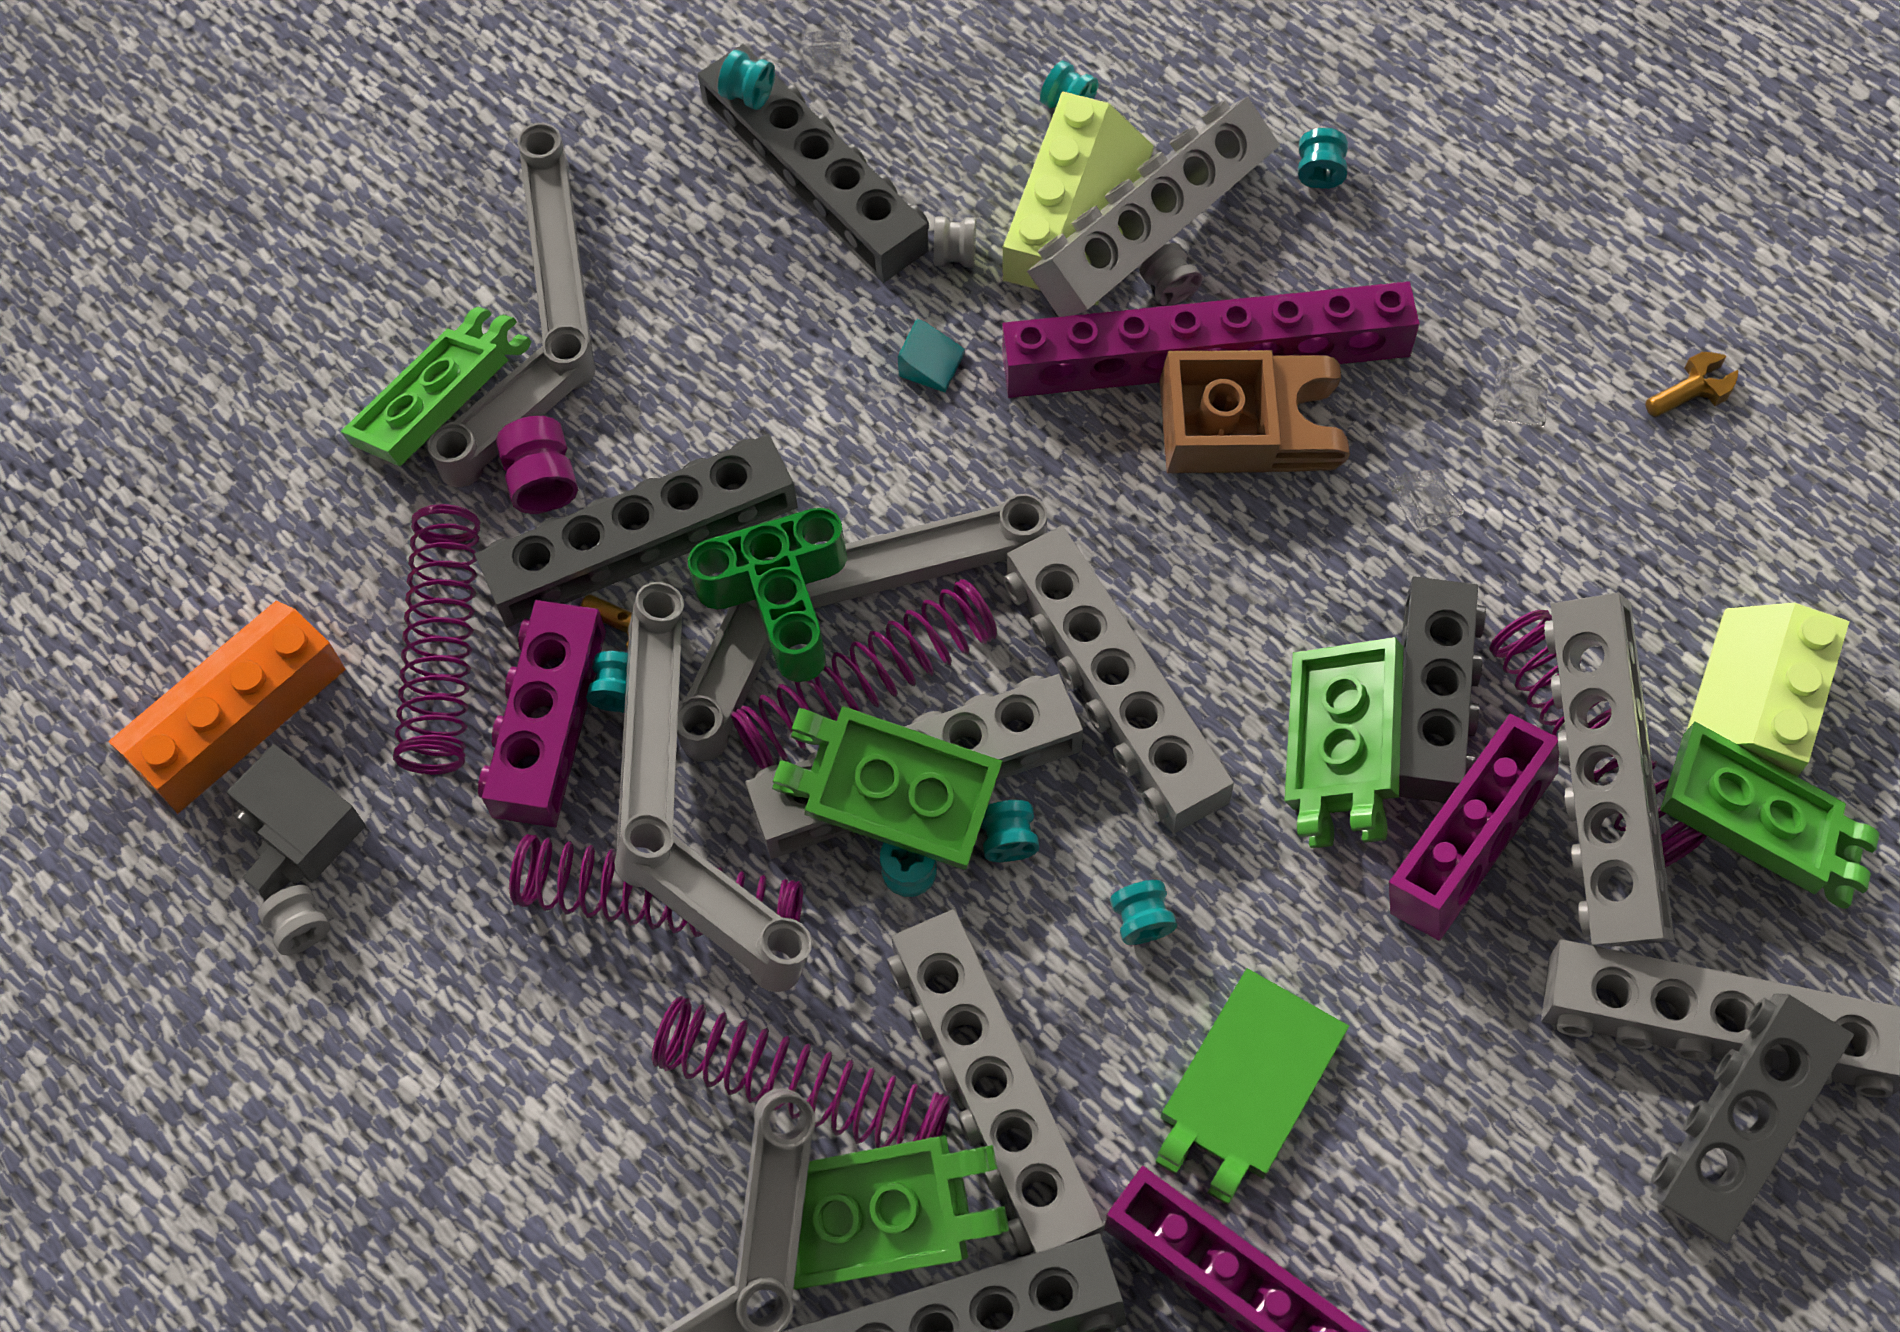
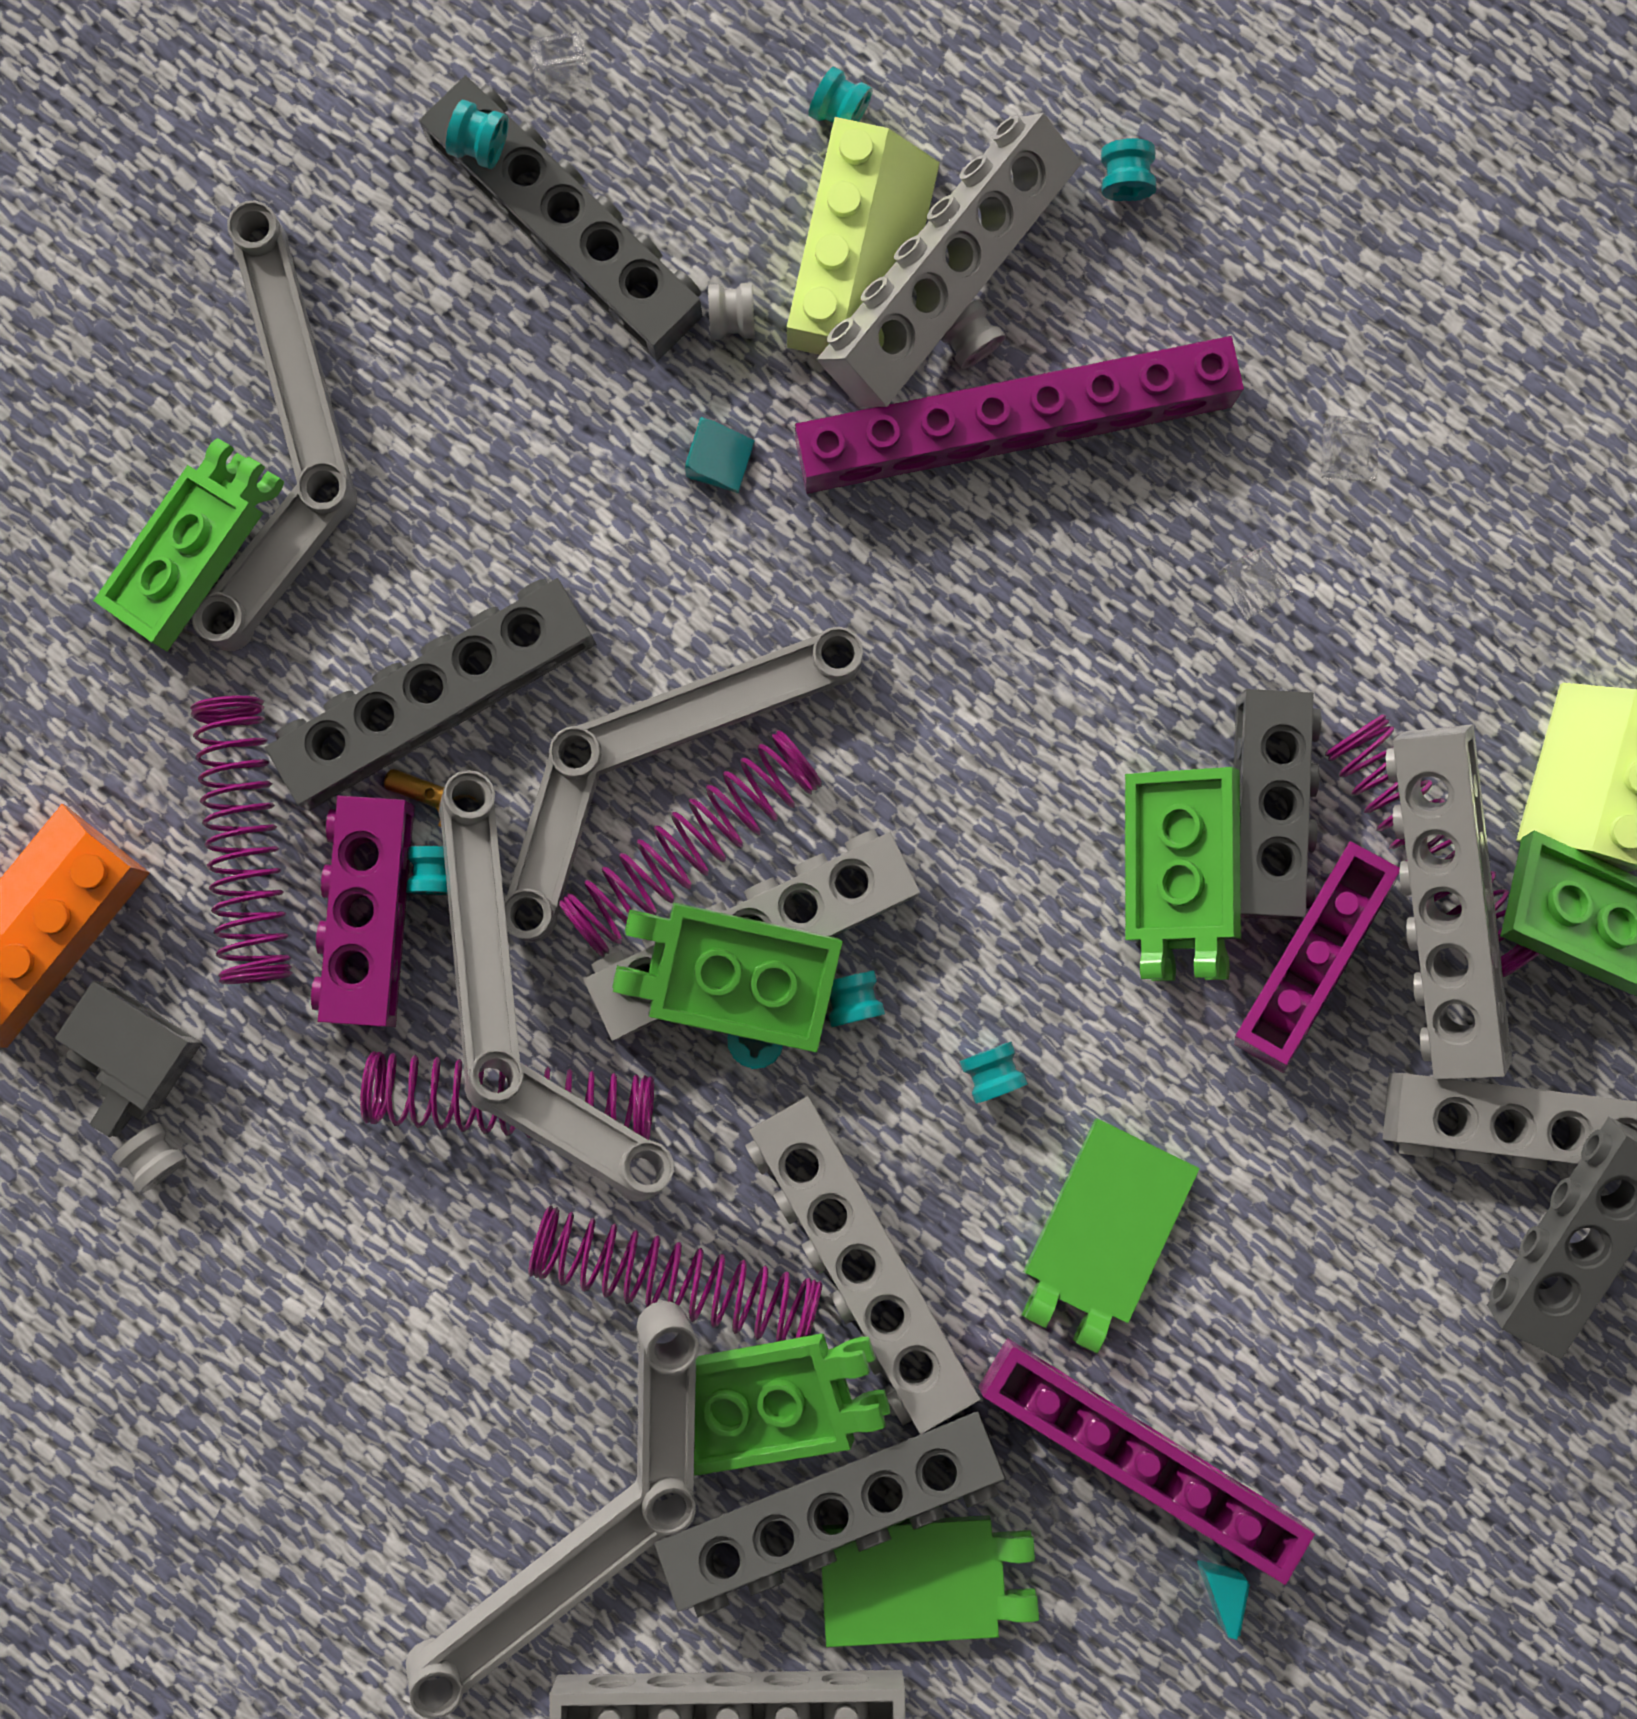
camera: 10 degrees left, 20 degrees up
magenta wheel [496,416,578,514] -> none
green beam [688,508,847,682] -> none
light grey brick [1003,525,1234,834] -> none
medium nougat brick [1159,350,1350,473] -> none
pearl gold bar [1645,352,1739,417] -> none

